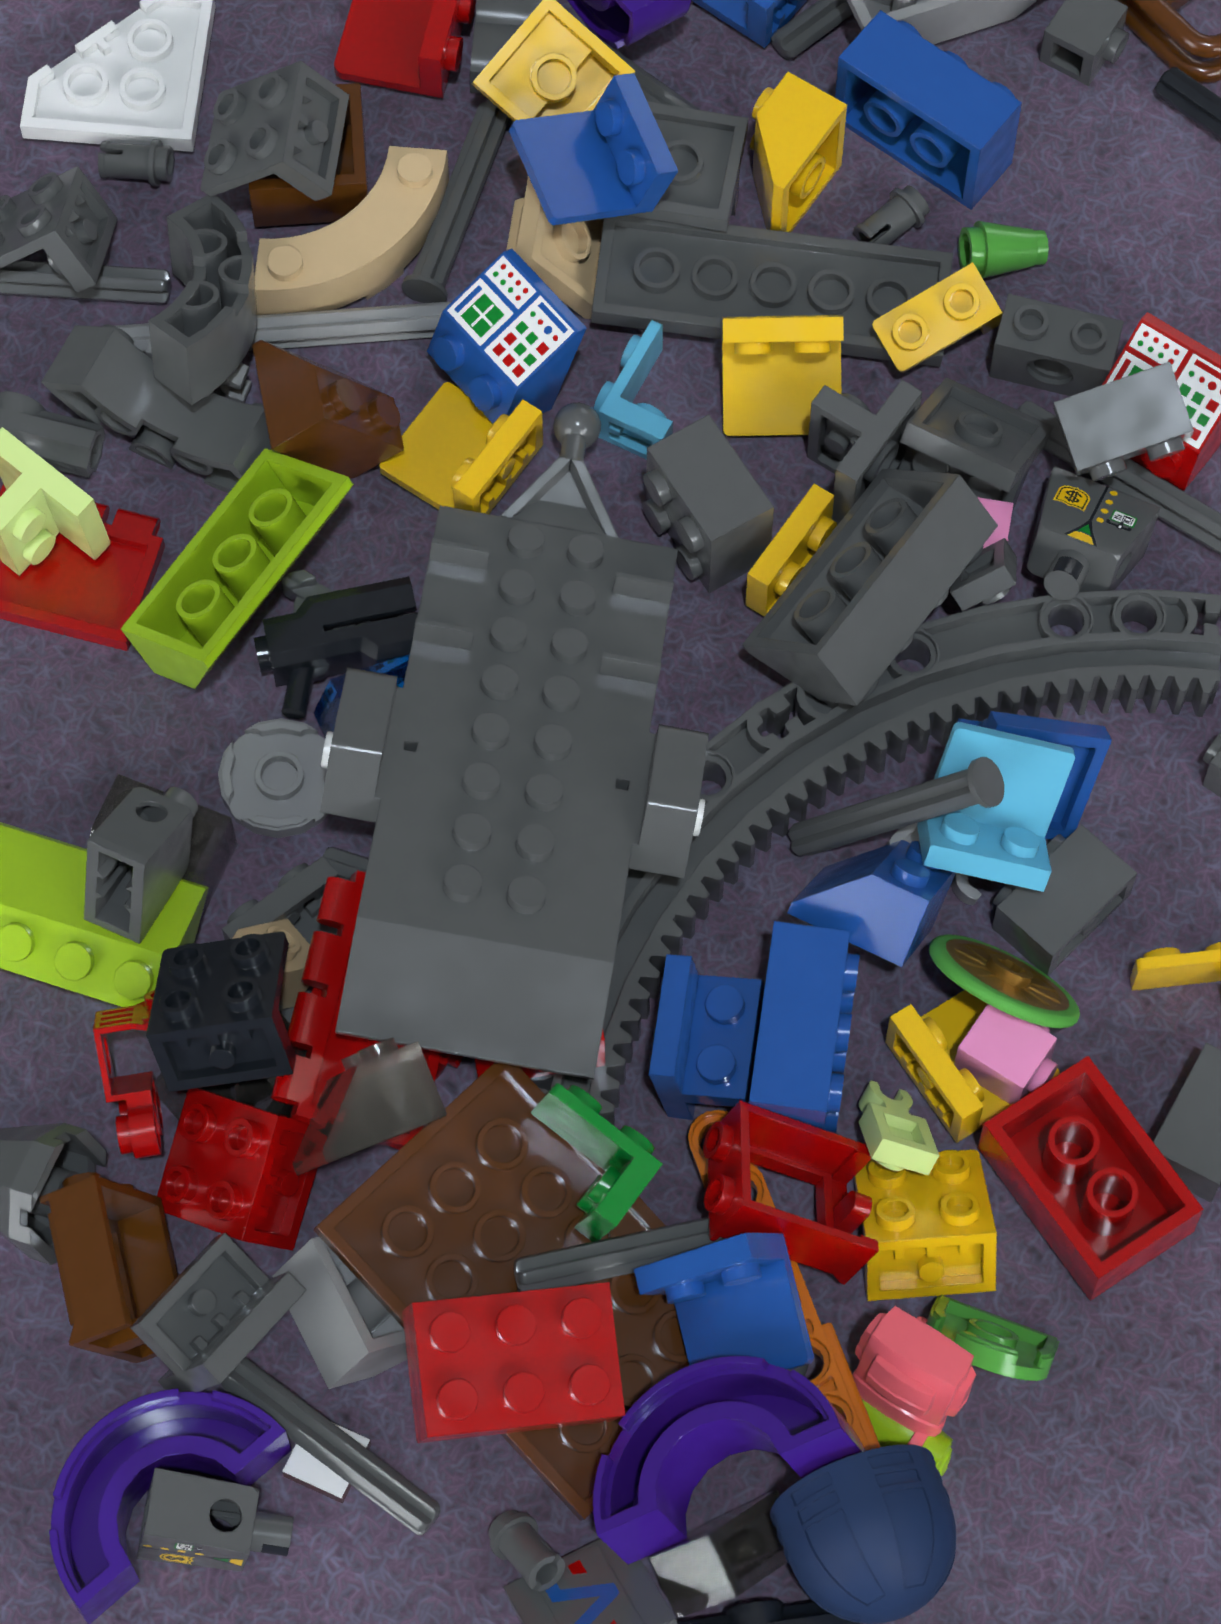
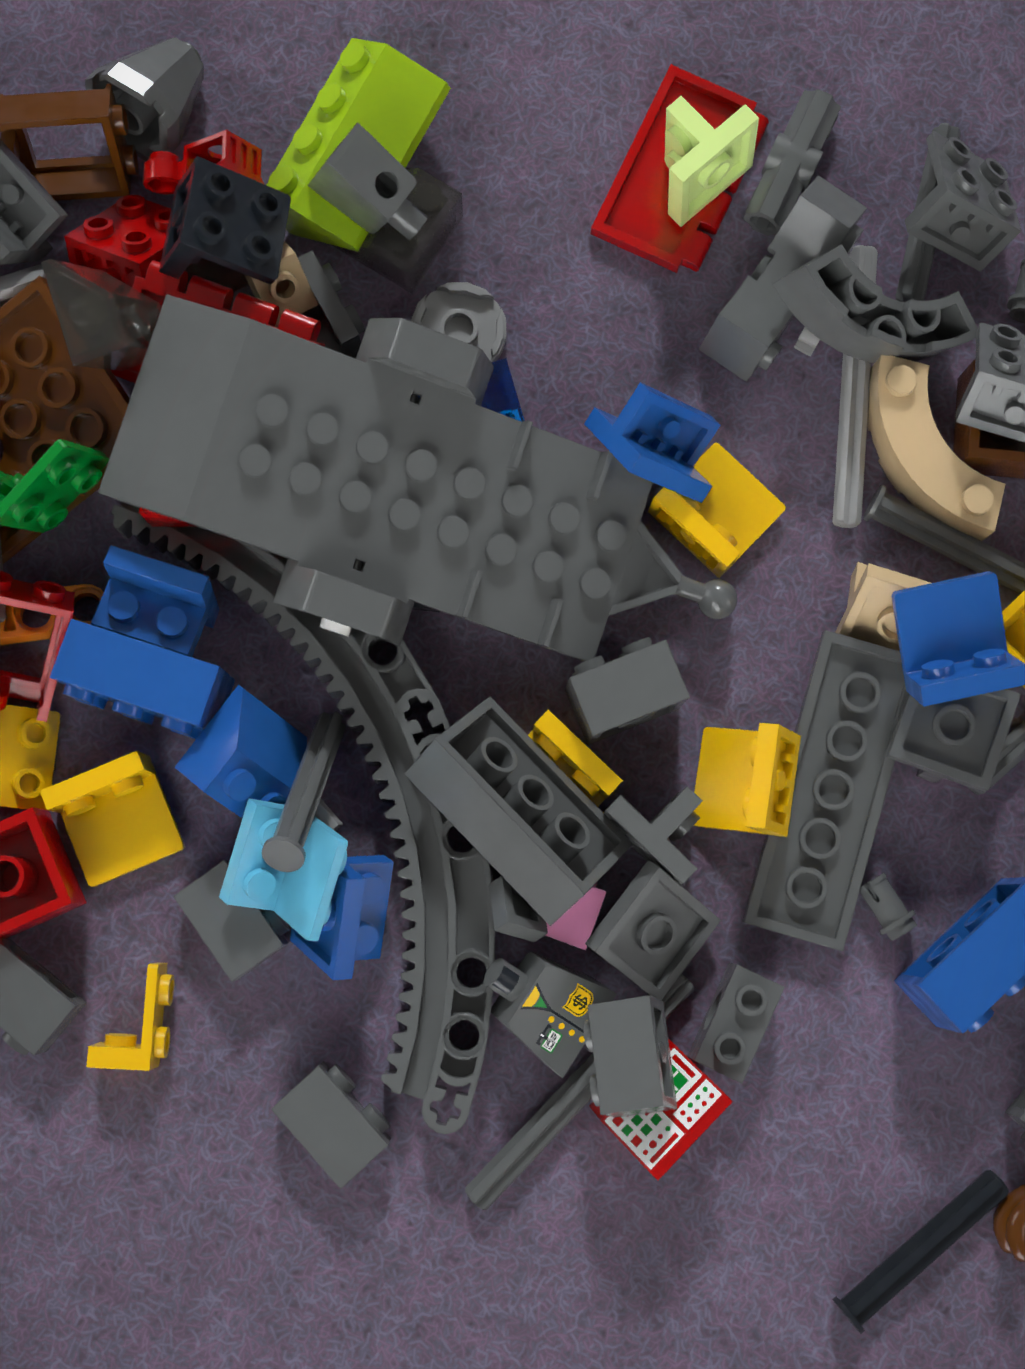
camera: 95 degrees right, 15 degrees up
lime slope [121,448,354,689] -> none
reddish brown slope [252,340,404,479] -> none
black piece [254,570,418,719] -> none
slope [427,248,587,424] -> none
medium azure bracket [594,320,673,460] -> none
yellow slope [750,72,847,232] -> none
yellowish green plate [858,1080,940,1175] -> none
yellow bracket [872,262,1003,373] -> none
wheel [929,934,1080,1028] -> none
bright pink brick [954,1004,1058,1105] -> none
bright green cone [958,221,1049,279] -> none
none -> blue bracket [584,382,721,503]

